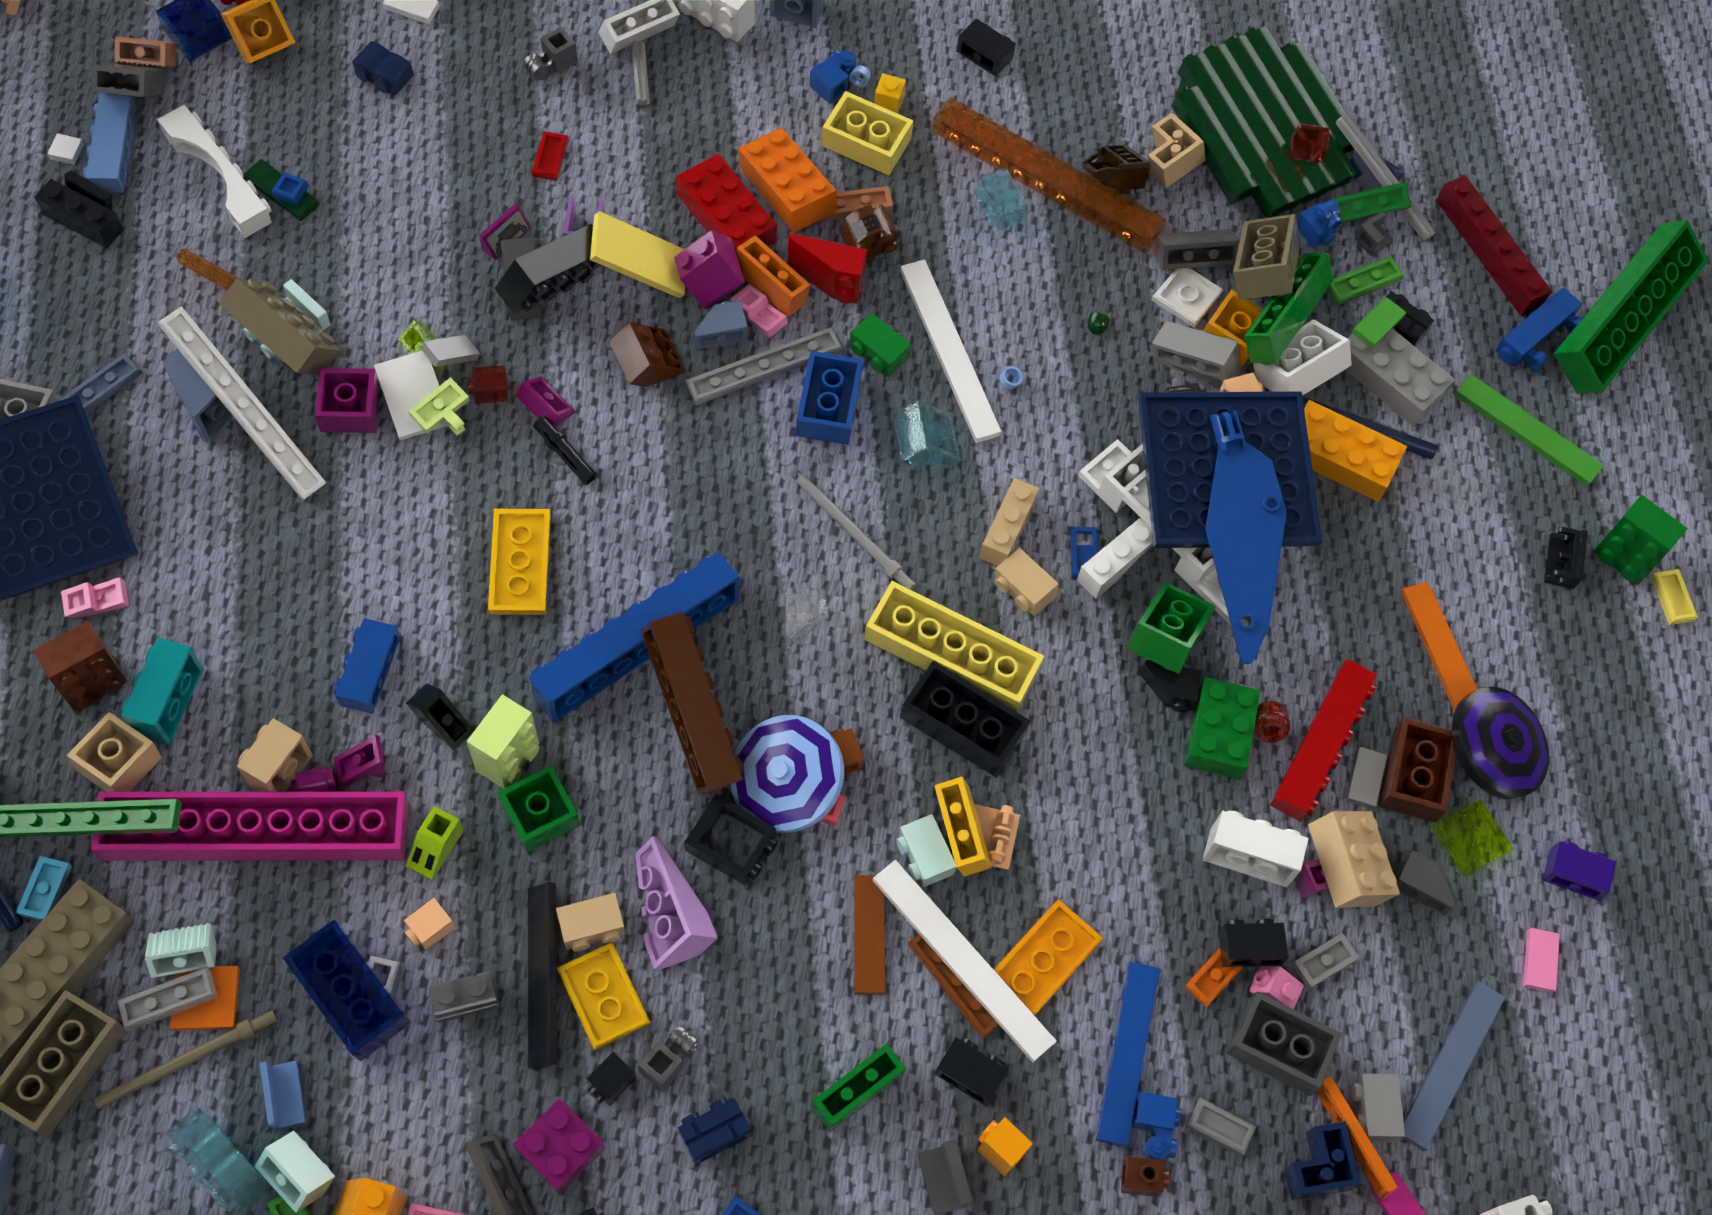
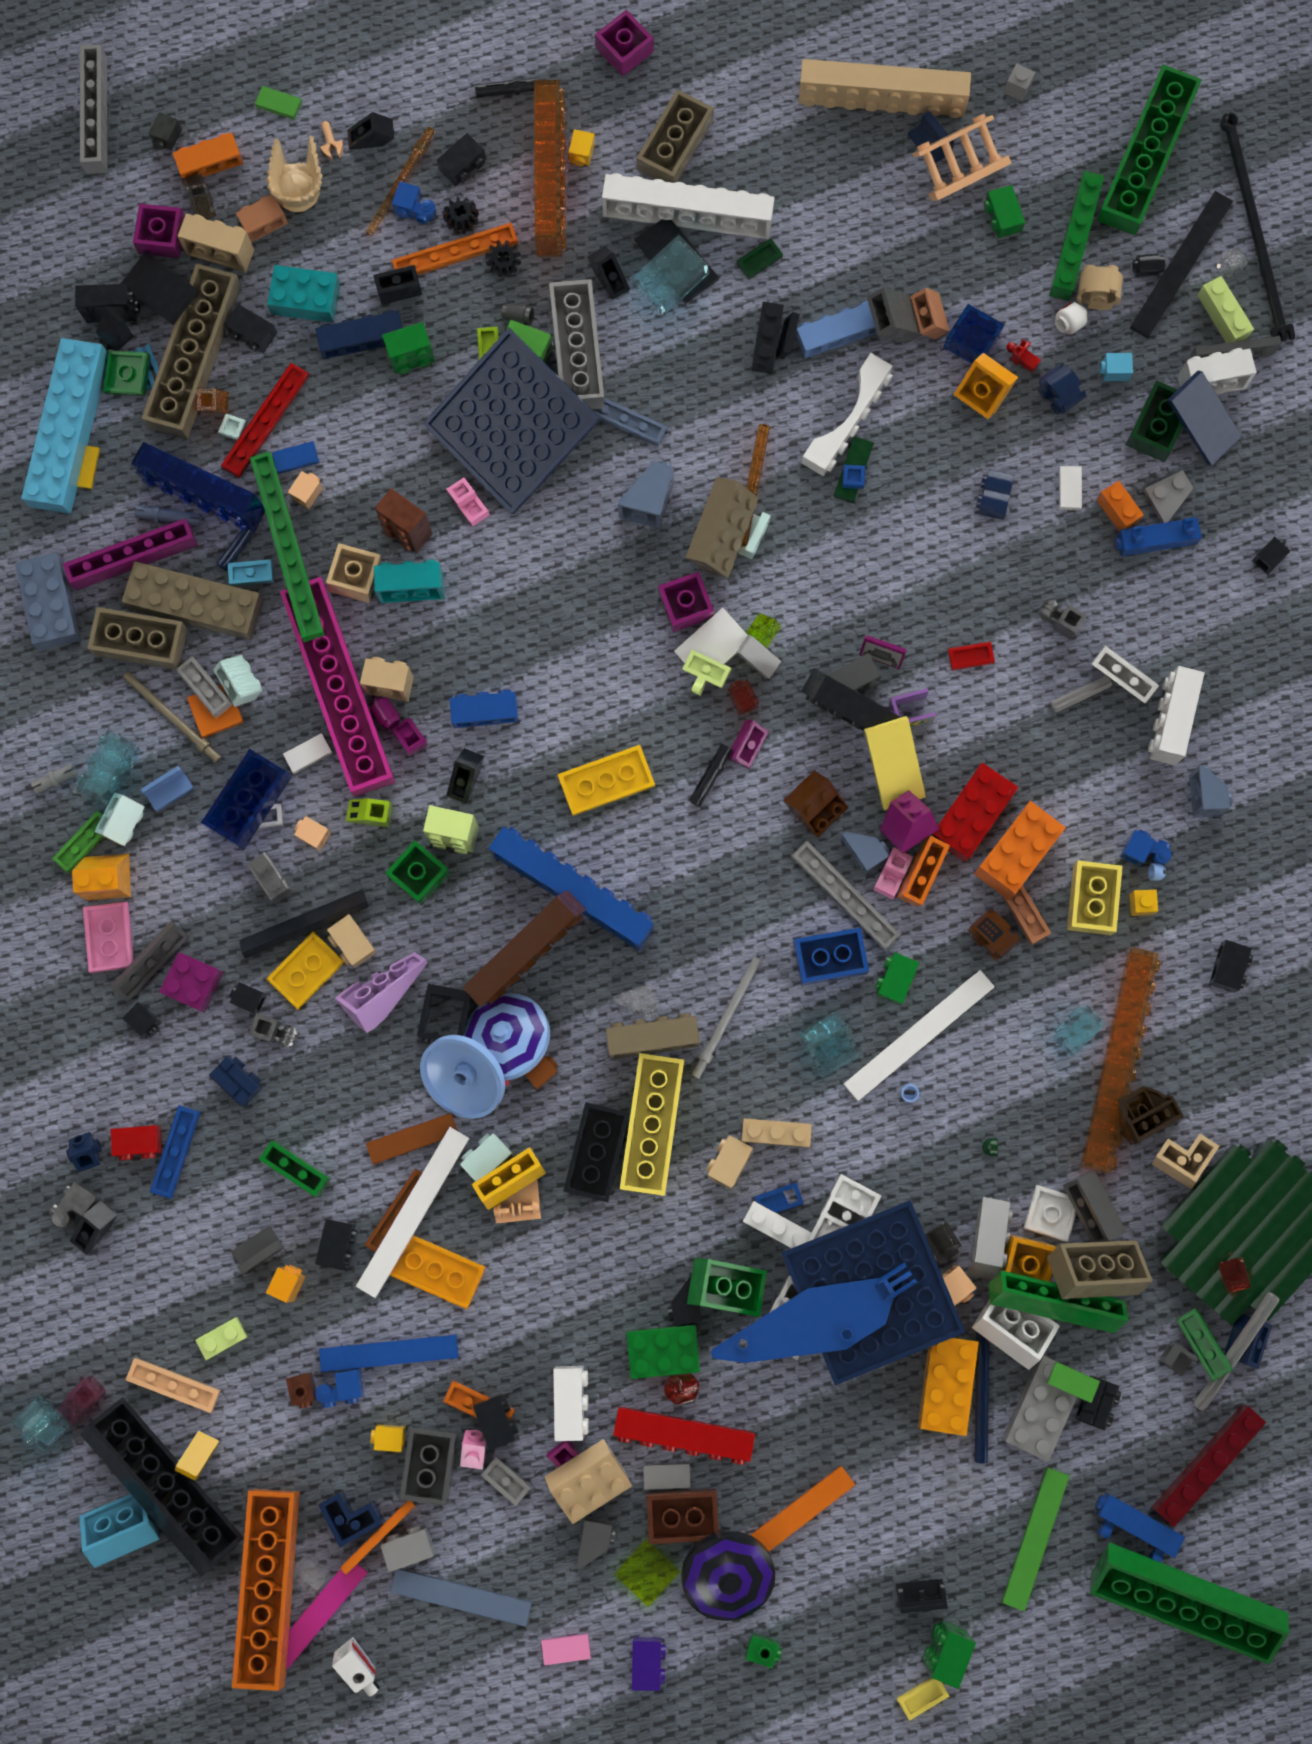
camera: 80 degrees right, 15 degrees up
white tile [47,133,84,165] -> none
white tile [158,306,326,501] -> none
red slope [787,233,867,304] -> none
light grey tile [1186,1098,1256,1156] -> none
blue brick [1297,199,1342,248] -> none
bright green tile [1327,256,1404,306] -> none
none -> white tile [283,733,333,774]
none -> yellow brick [370,1425,406,1452]
none -> light blue dish [420,1035,505,1119]
none -> dark tan brick [606,1013,700,1059]
none -> green brick [745,1632,782,1669]

